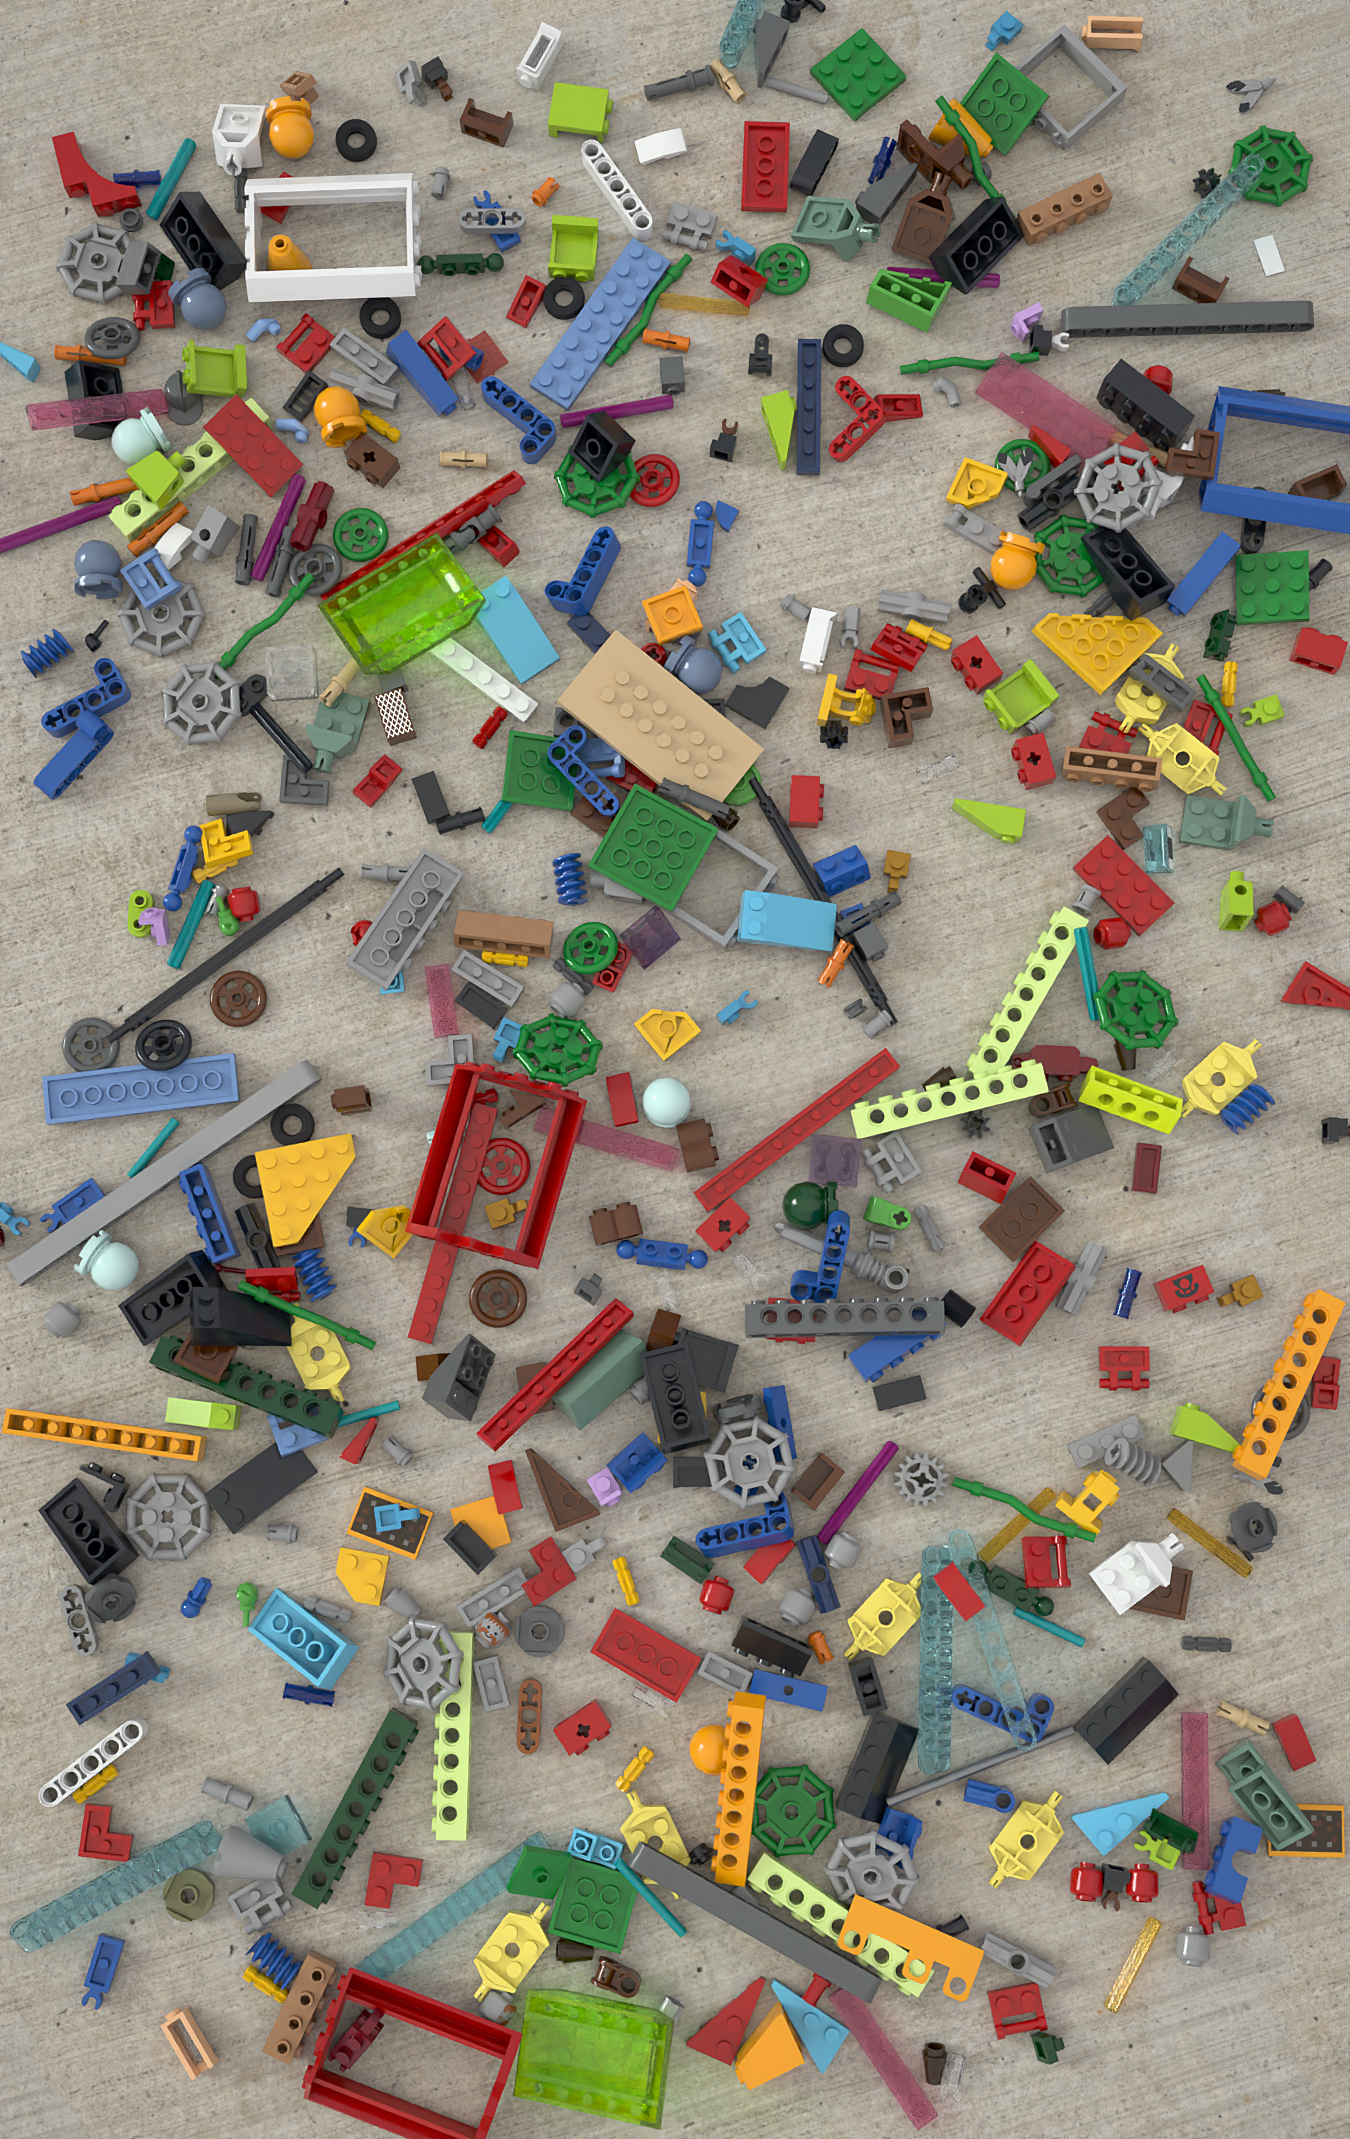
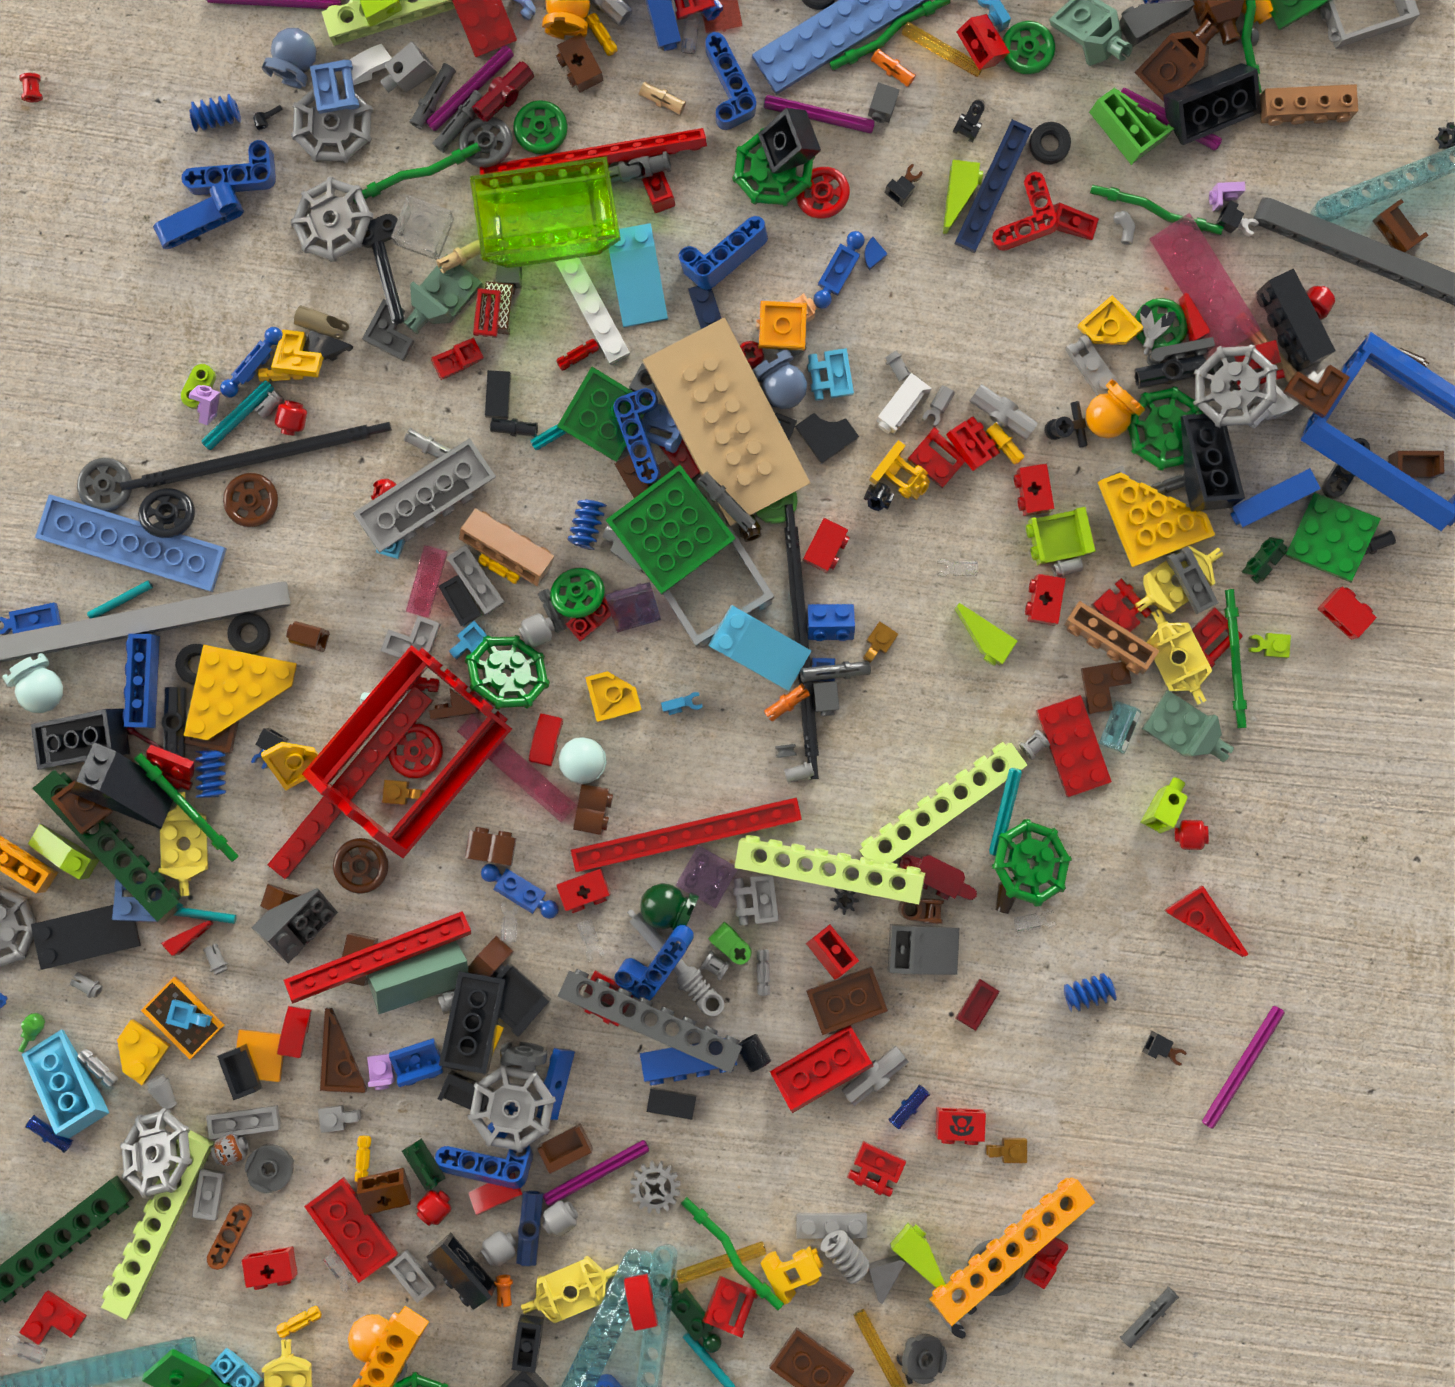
camera: 20 degrees right, 5 degrees up
orange pin [127,501,189,558] -> none
bright green piece [215,896,239,937] -> none
red plate [521,1536,577,1606] -> none
dark grey tile [574,1273,603,1306] -> none
blue tile [749,1668,828,1712] -> none
reddish brown brick [880,687,933,748] -> none
dark brown cone [921,1066,957,1091] -> none
neon yellow brick [1078,1066,1183,1134] -> none
white plate [1088,1533,1185,1615] -> none
red head [1093,917,1131,950] -> none
light yellow plate [1181,1039,1262,1118] -> none
yellow axle [1221,661,1238,708] -> none
dark grey pin [1273,885,1305,914] -> none
none -> reddish brown brick [357,1168,411,1215]
none -> red tile [473,288,502,338]

